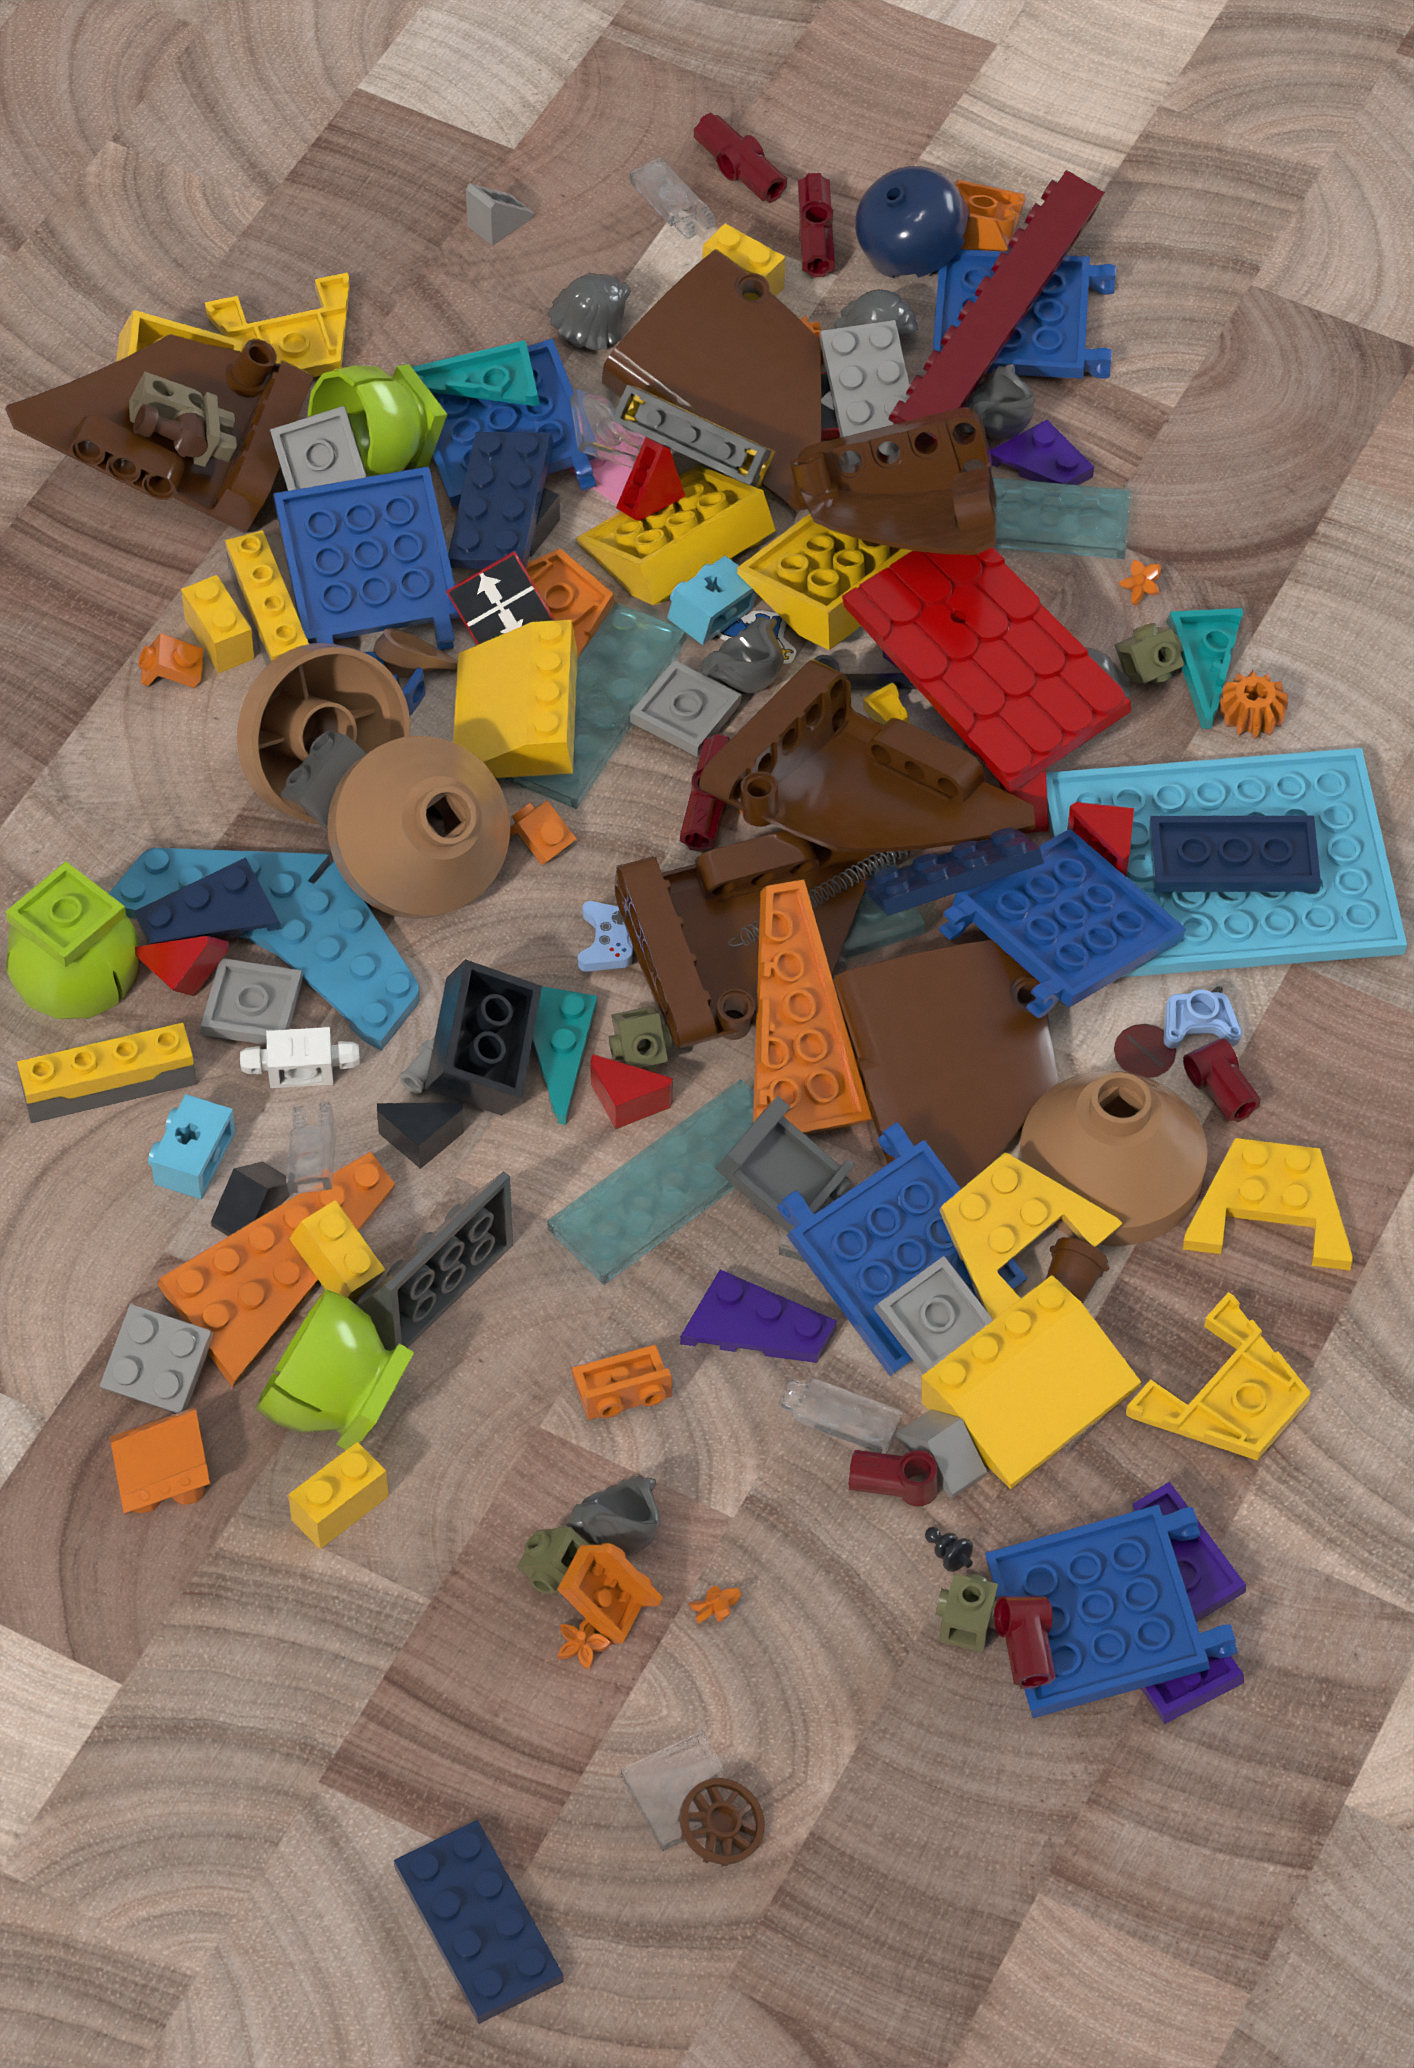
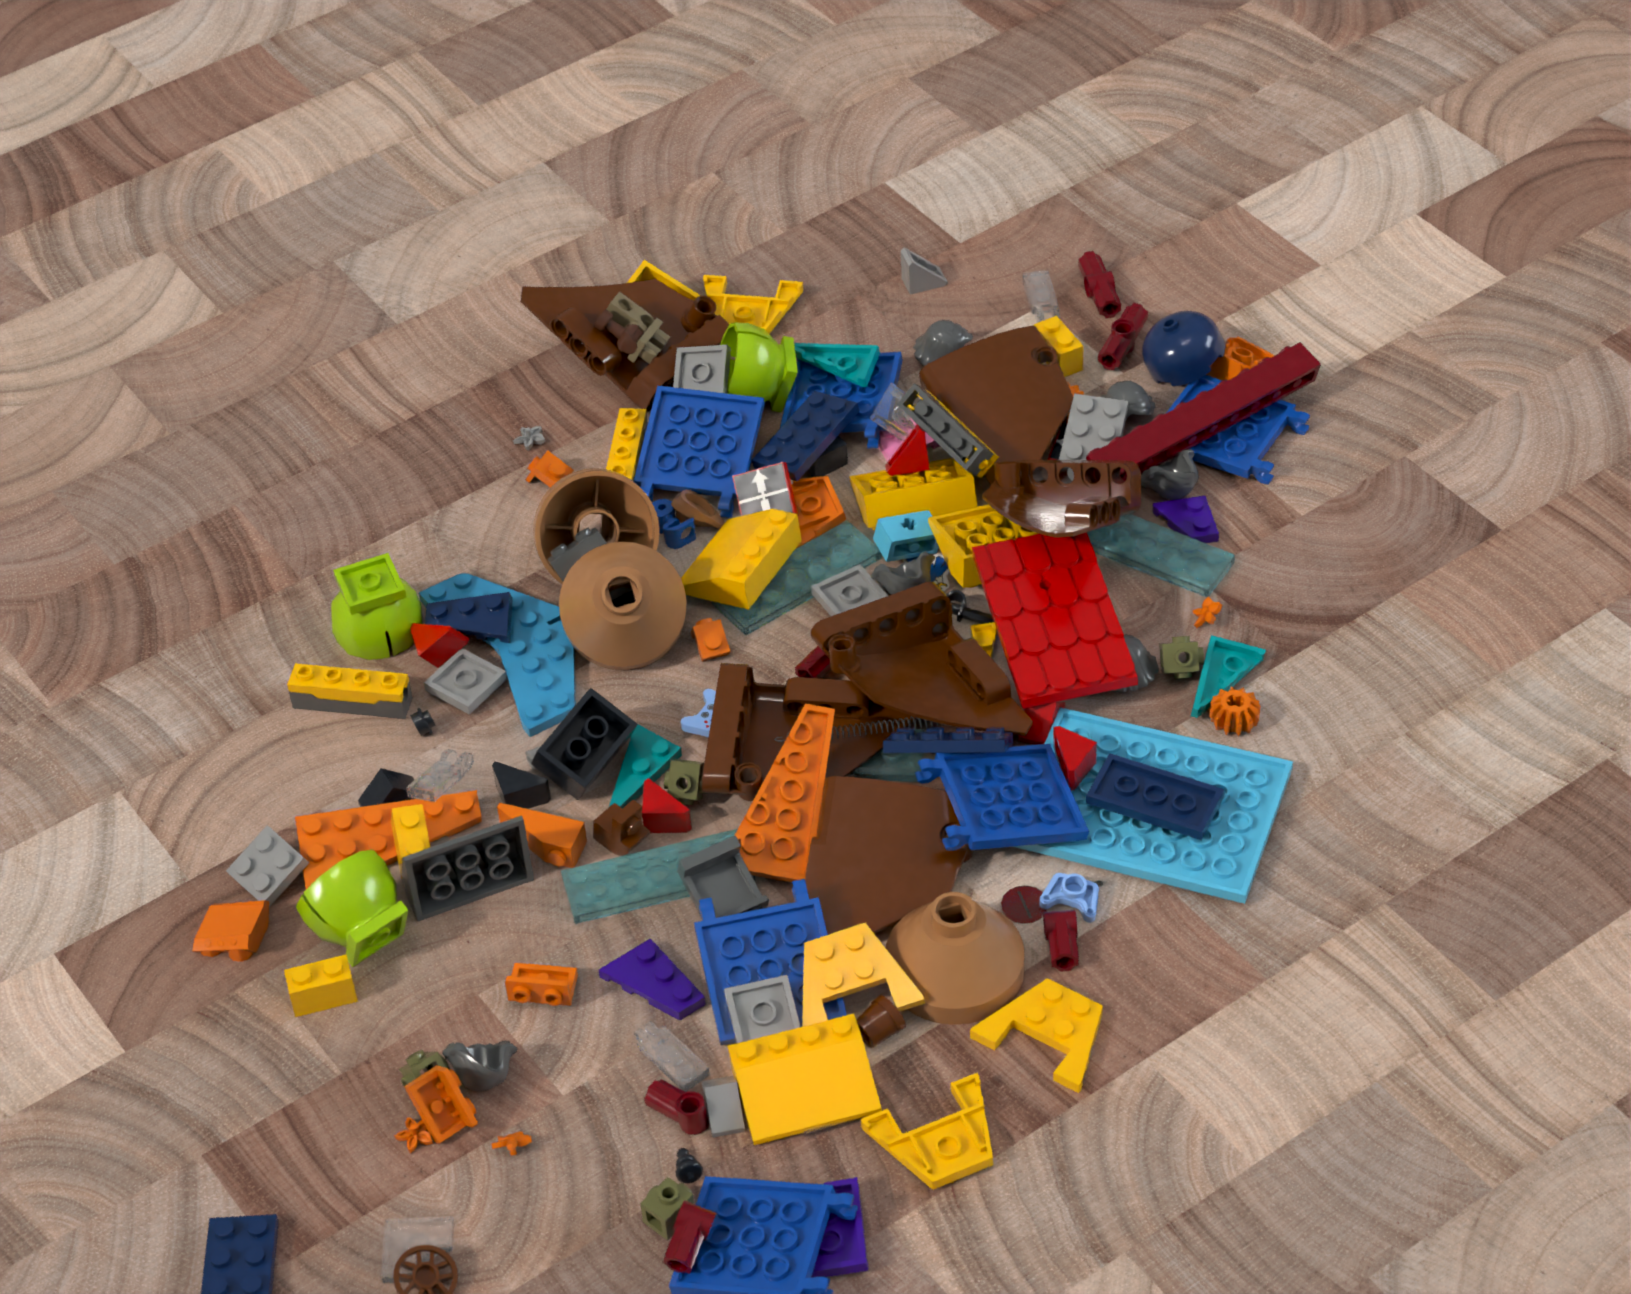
camera: 30 degrees right, 10 degrees down
medium azure brick [148,1094,235,1200] -> none
yellow brick [181,575,254,674] -> none
white piece [240,1027,360,1088] -> none
none -> black plate [410,708,436,736]
none -> orange slope [497,803,587,869]
none -> light grey plant [513,426,546,451]
none -> reddish brown brick [593,799,650,856]

